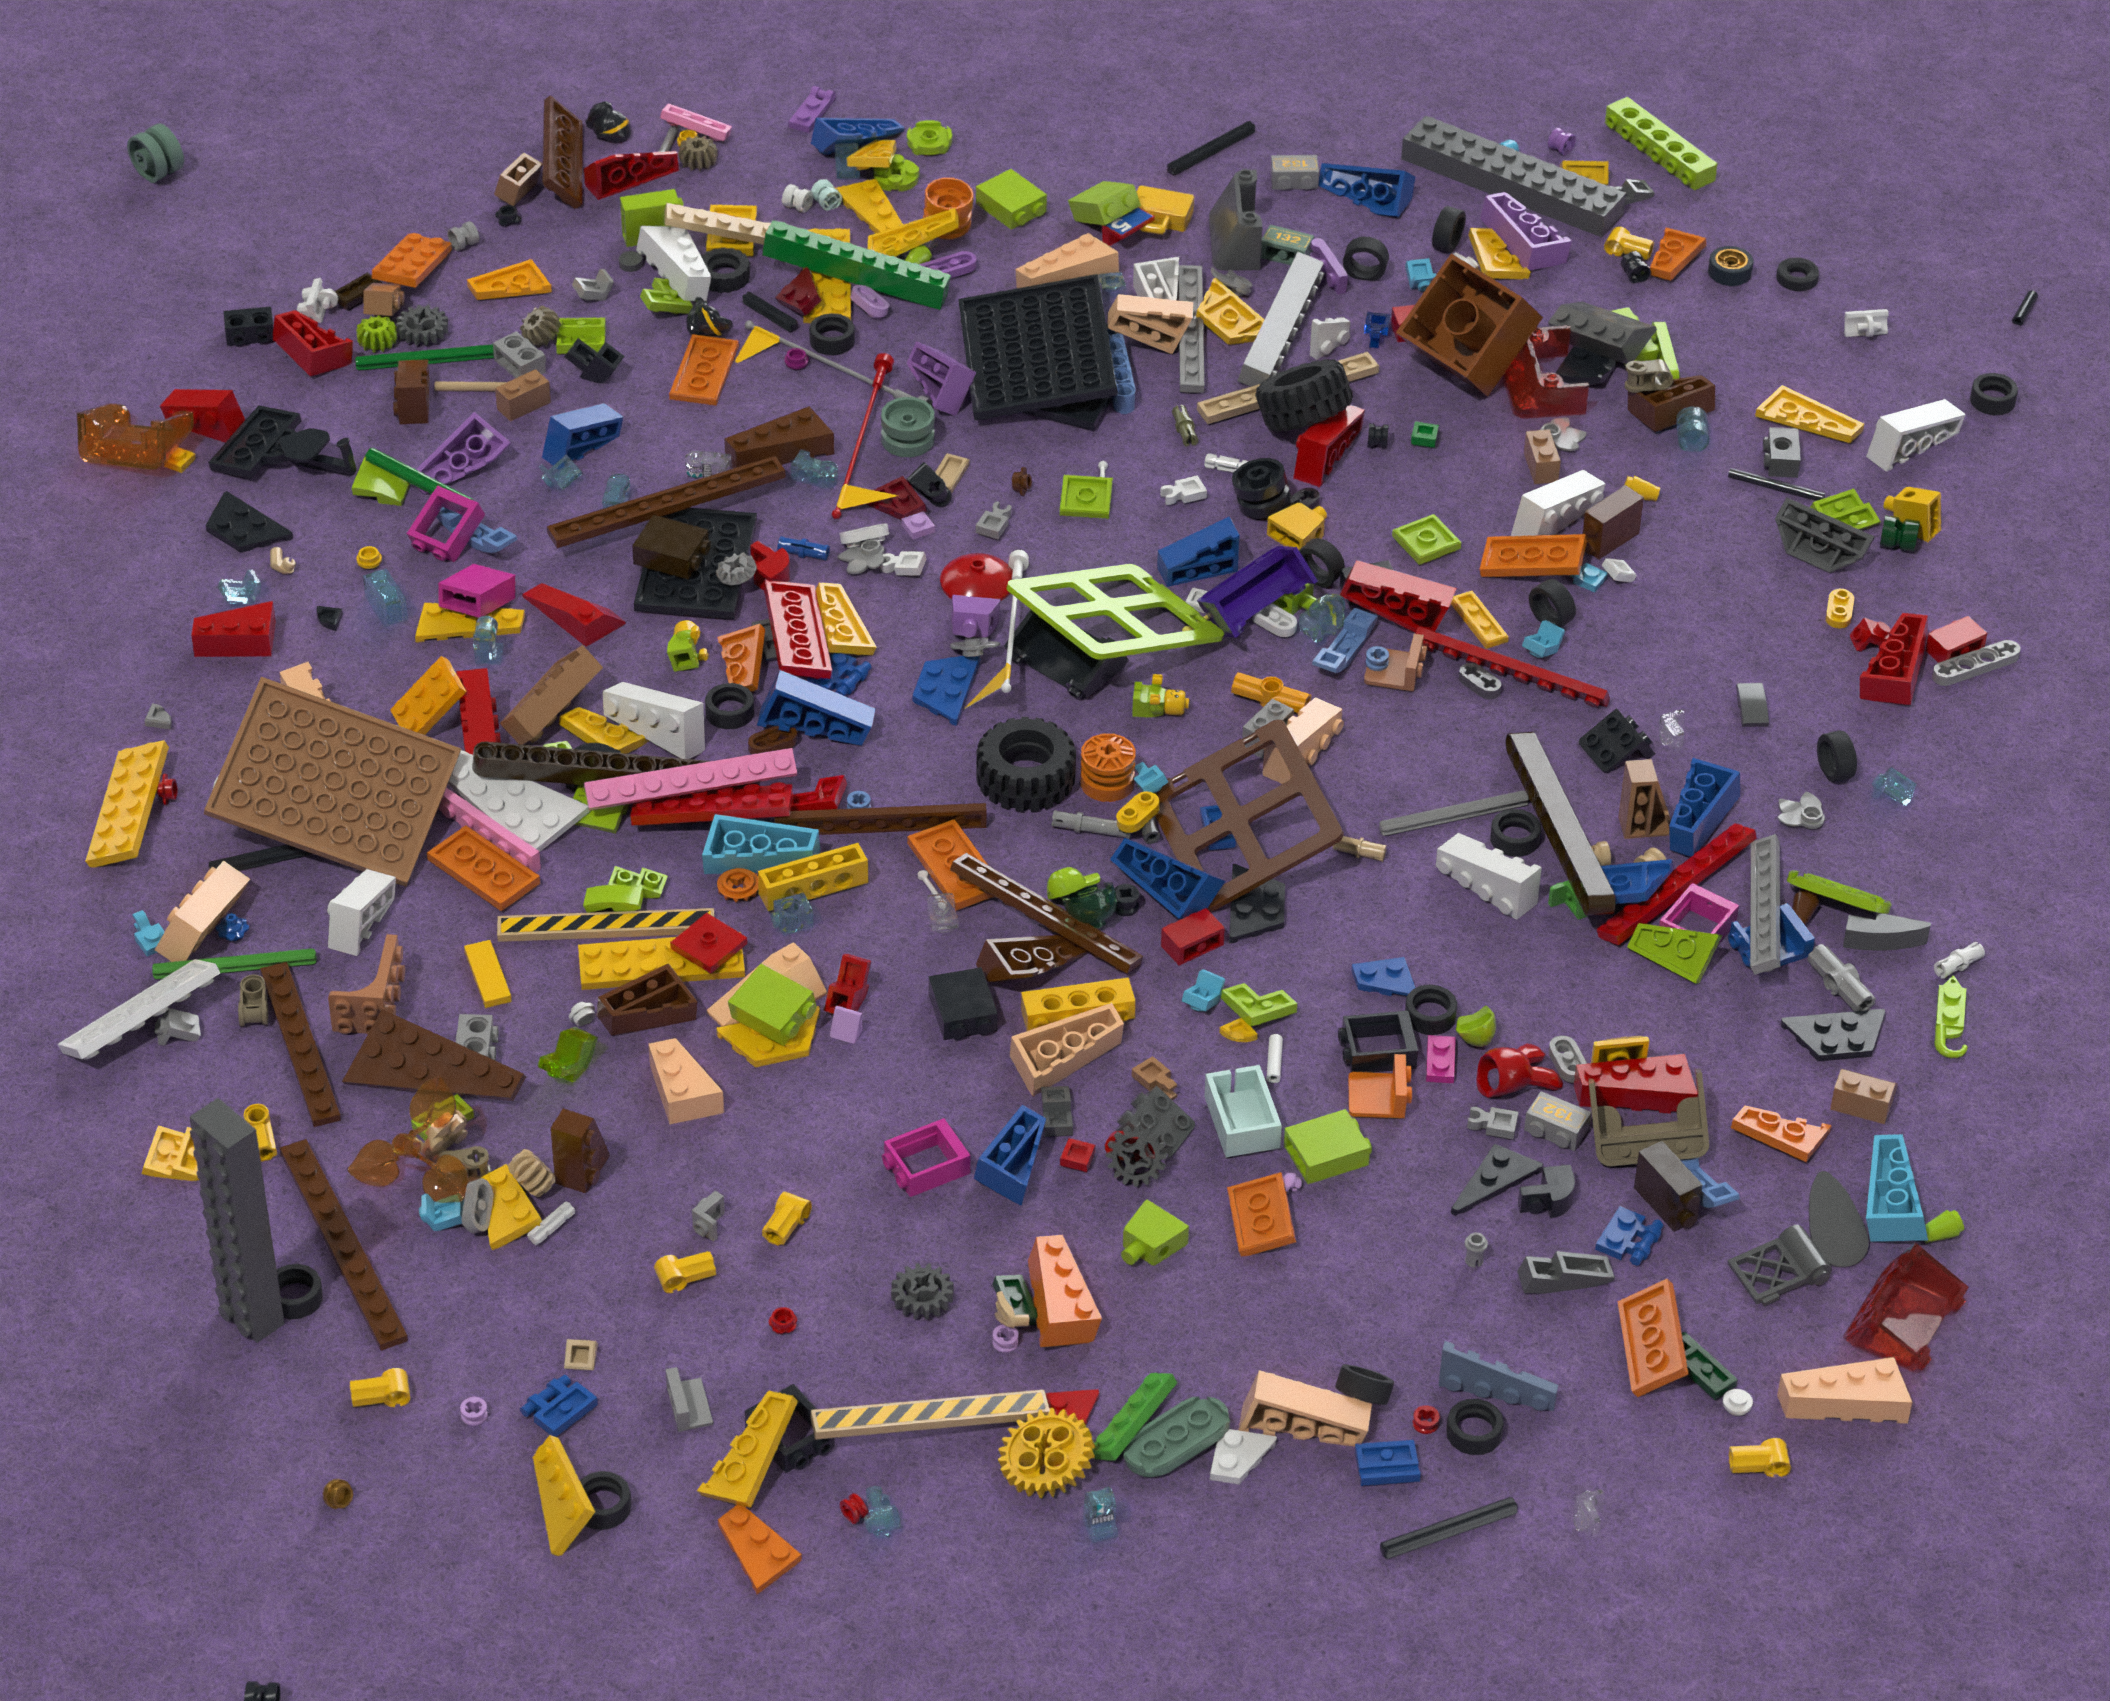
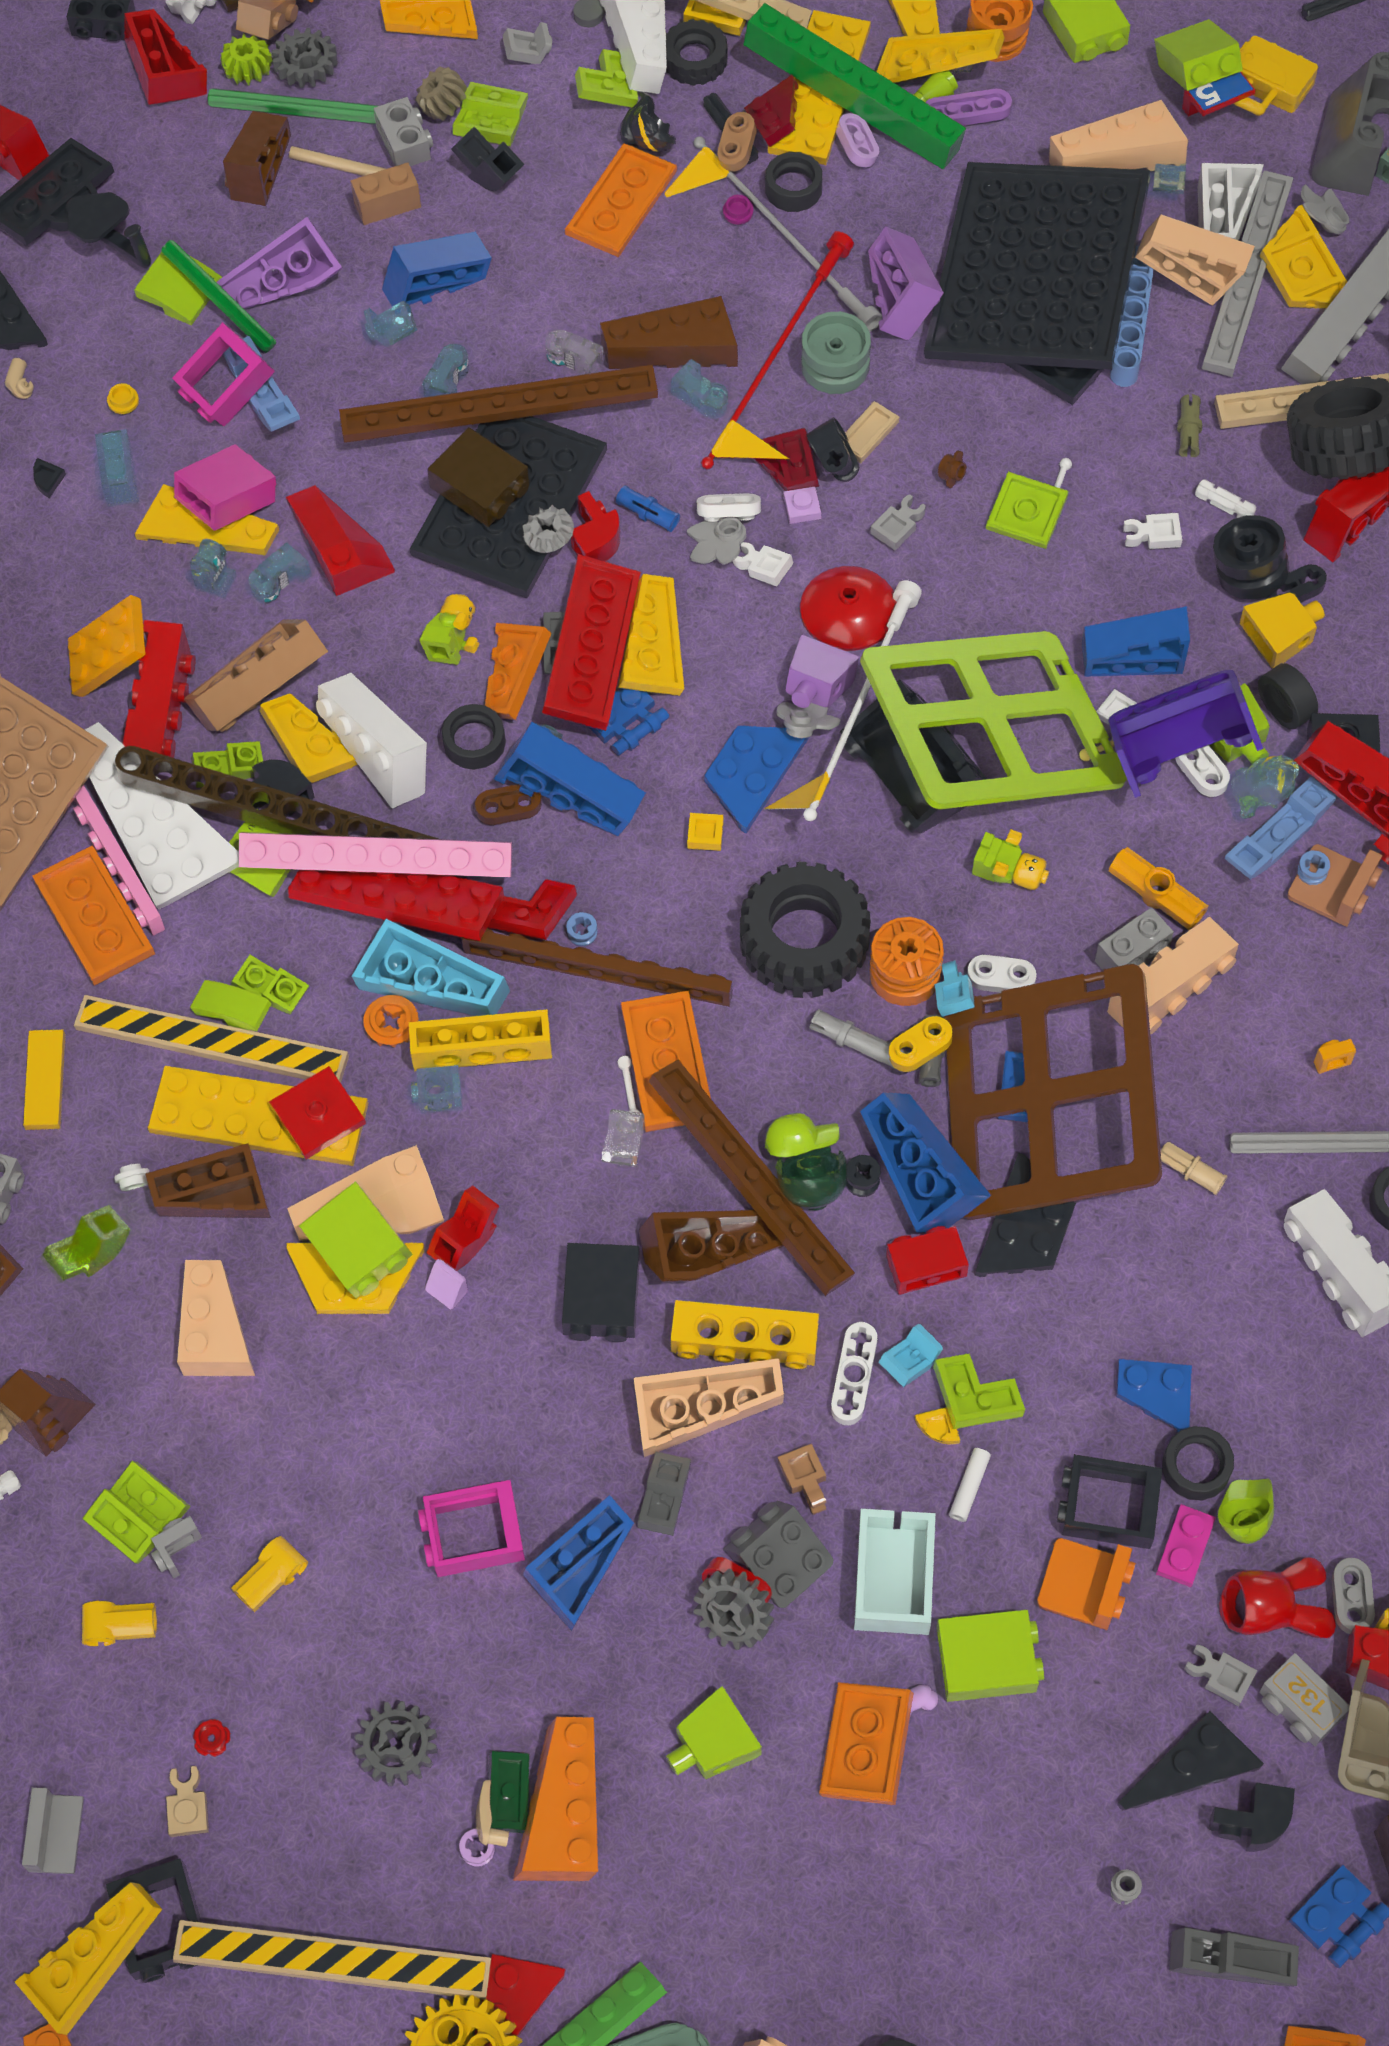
camera: 20 degrees right, 20 degrees up
red plate [1060,1138,1096,1172] -> none
none -> lime slope [82,1461,191,1564]
none -> tan plate [166,1766,209,1837]
none -> clear light blue leg [248,542,312,604]
none -> yellow plate [687,813,724,851]
none -> medium nougat plate [717,112,757,171]
none -> white beam [831,1322,877,1425]
none -> white plate [967,955,1036,993]
none -> light orange plate [1314,1039,1356,1074]

